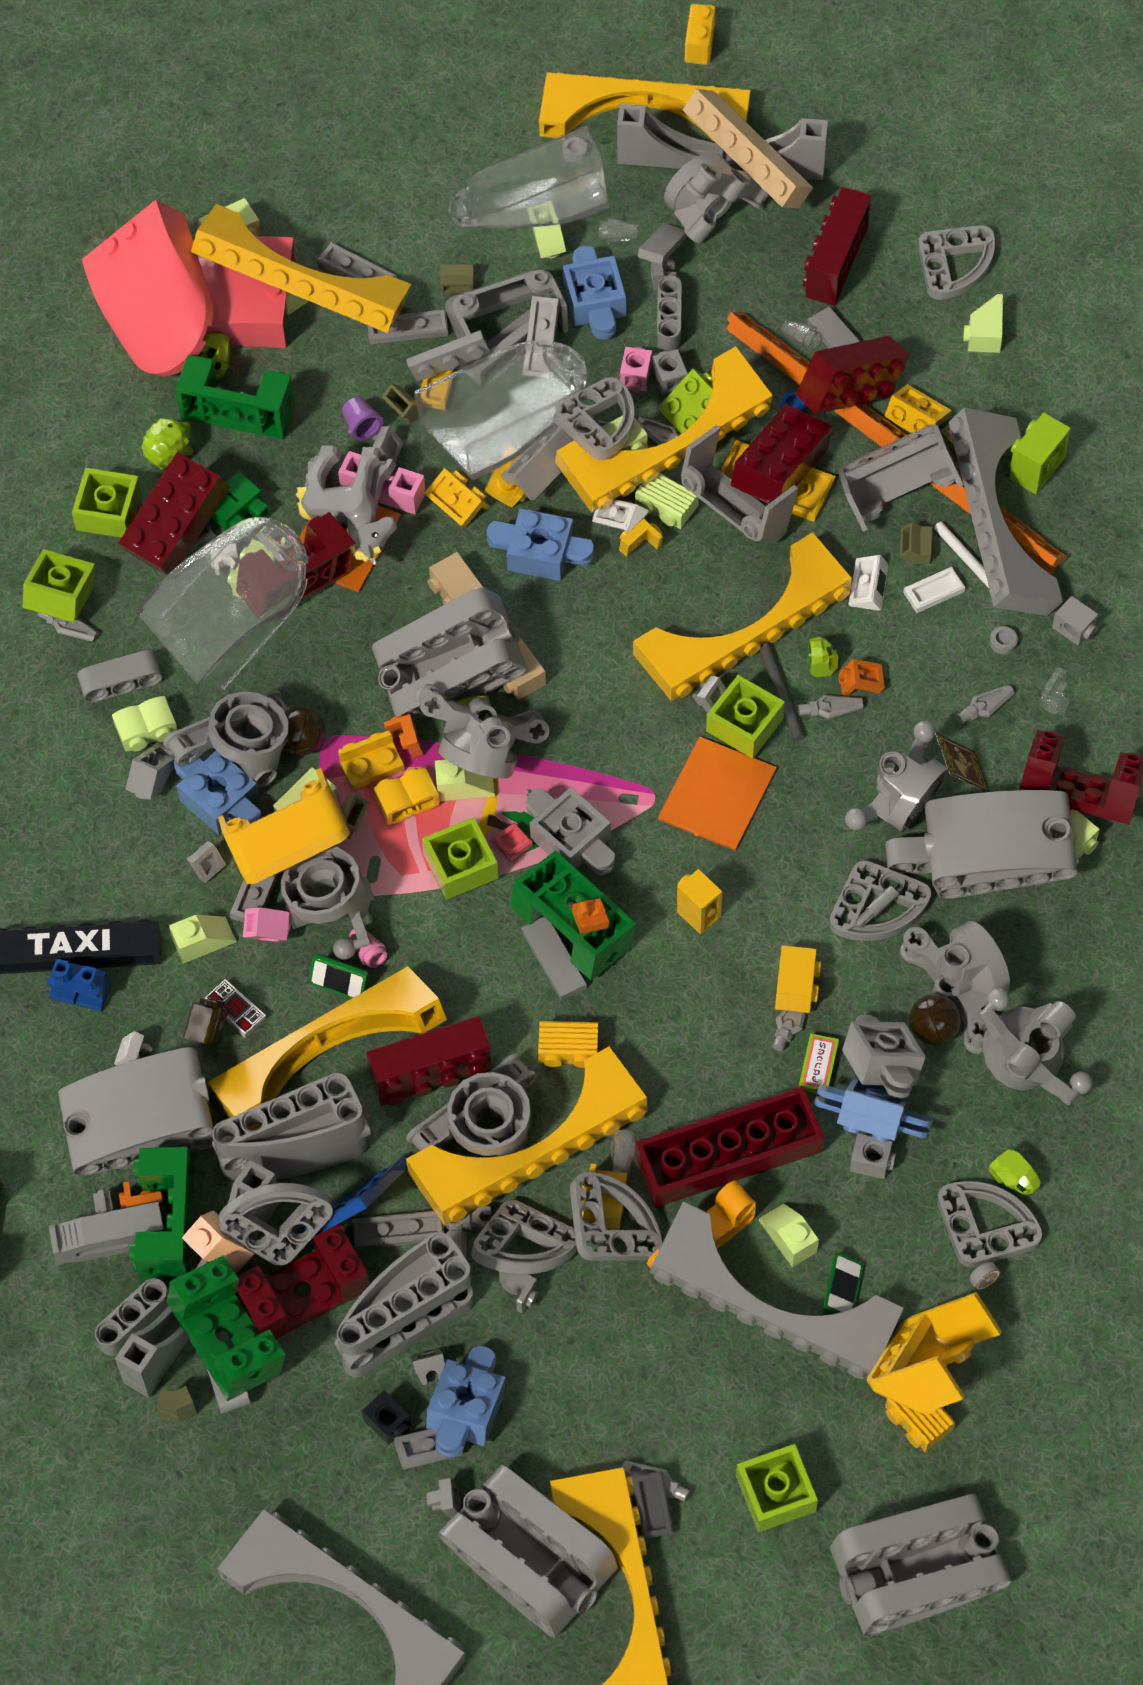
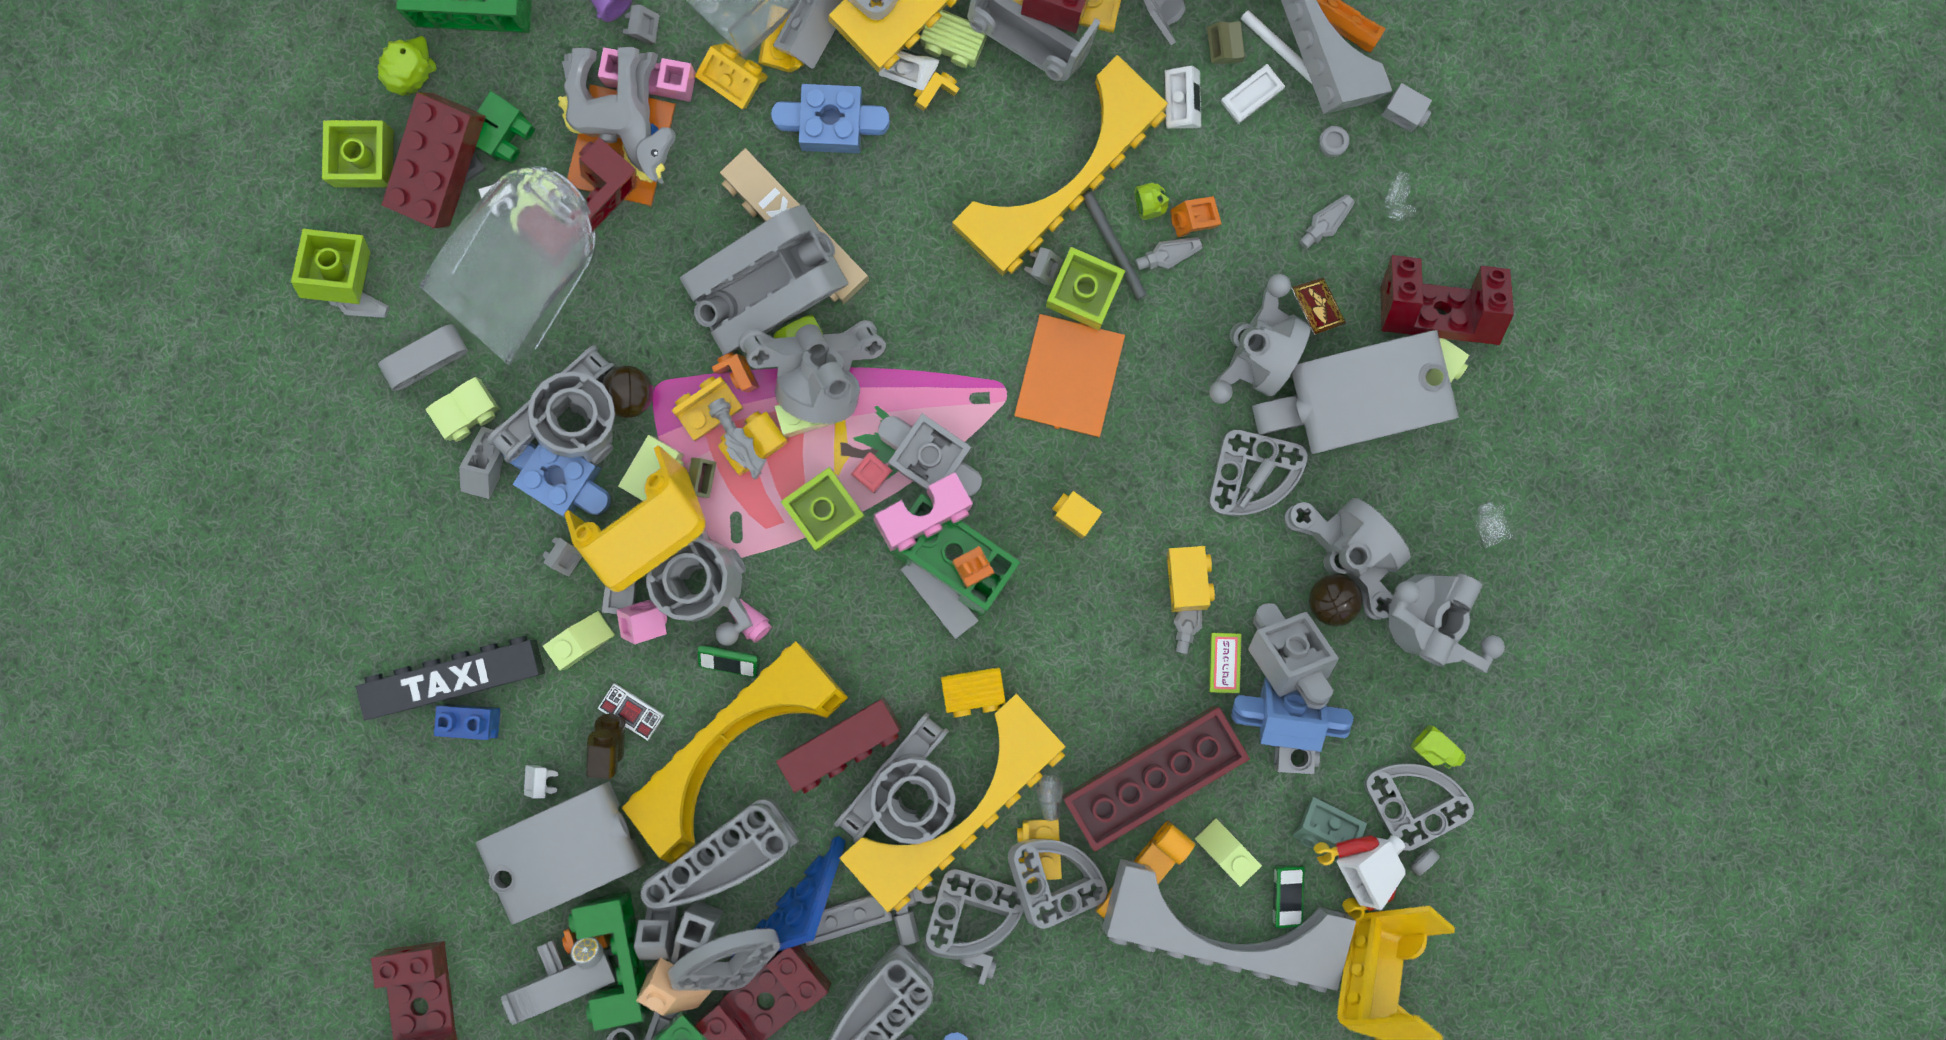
camera: 15 degrees left, 25 degrees up
none -> light grey tile [571,937,603,969]
none -> light grey brick [634,905,679,960]
none -> light grey piece [708,398,767,479]
none -> bright pink arch [873,472,973,552]
none -> sand green bracket [1293,797,1367,861]
none -> white torso [1314,835,1405,921]
none -> clear bracket [1470,501,1513,549]

